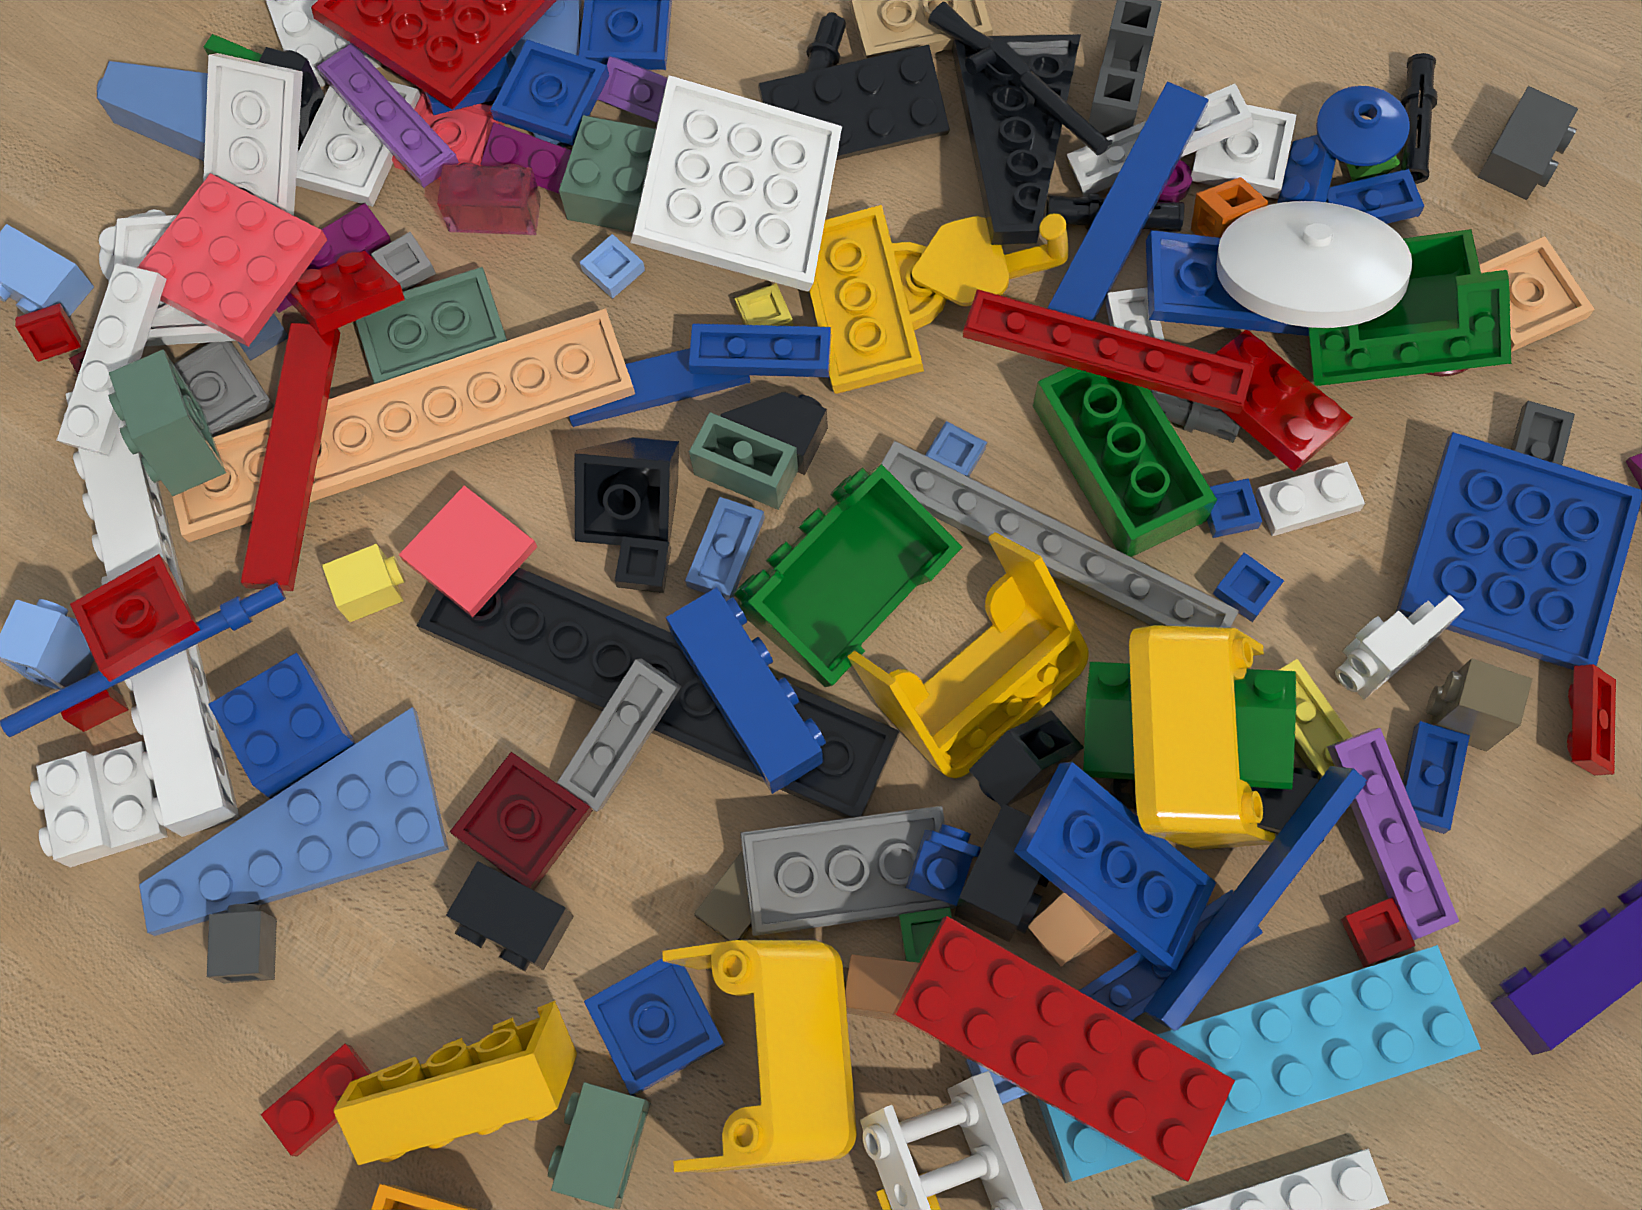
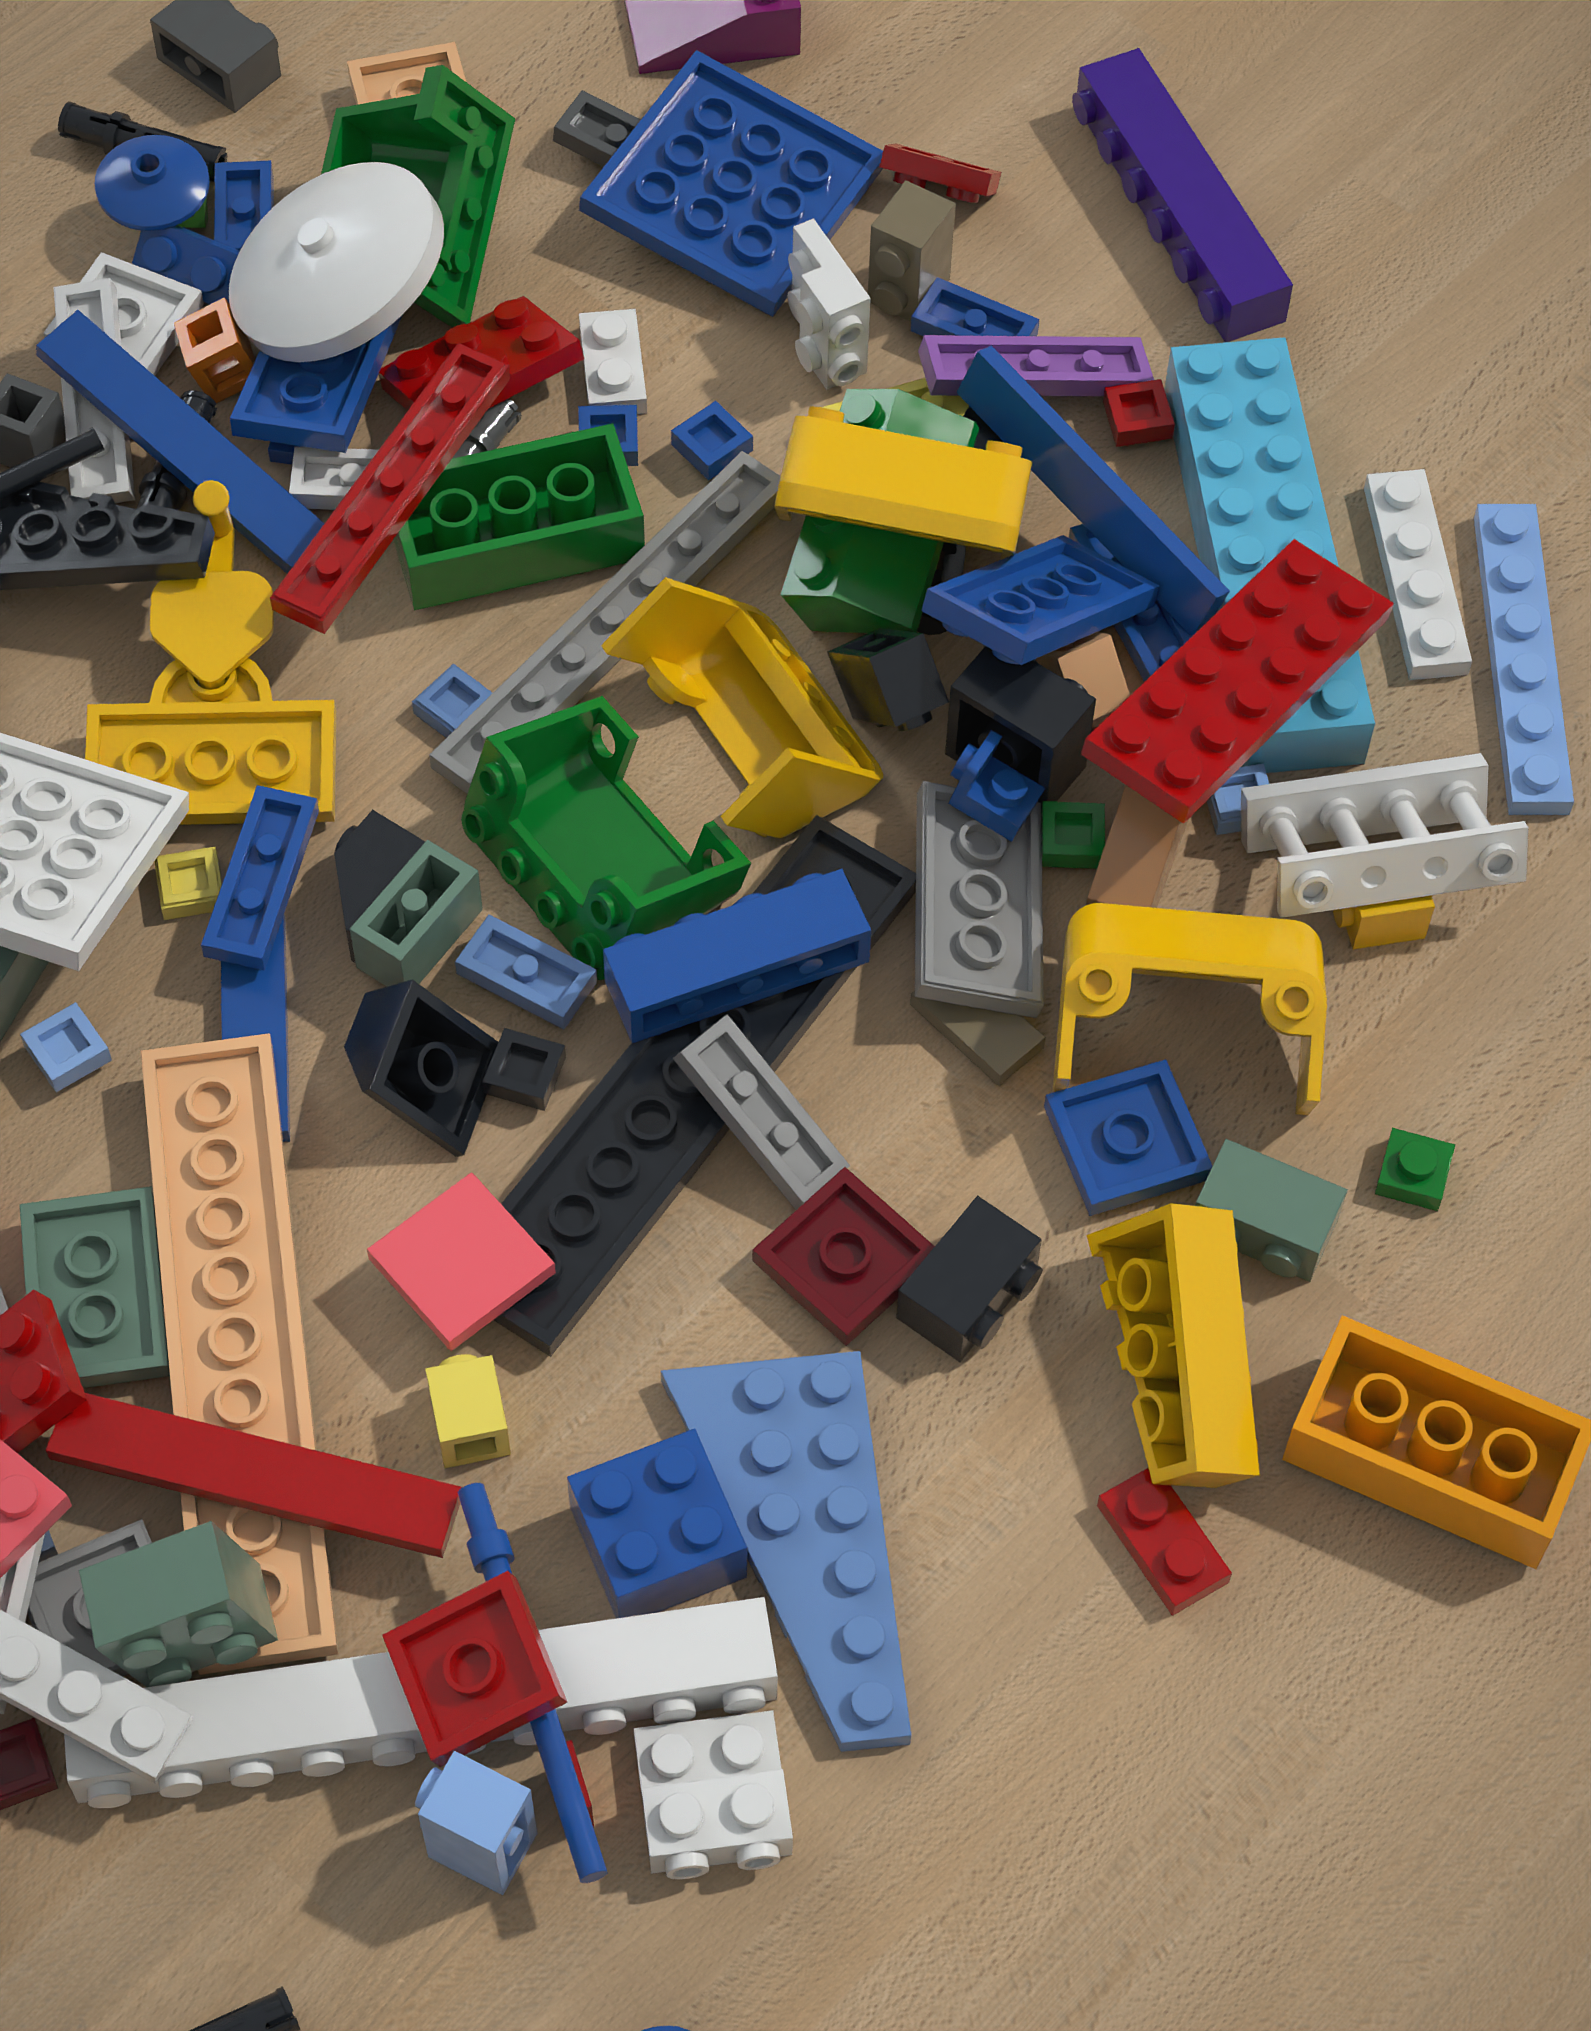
camera: 85 degrees left, 10 degrees down
dark grey brick [207,904,277,984] -> none

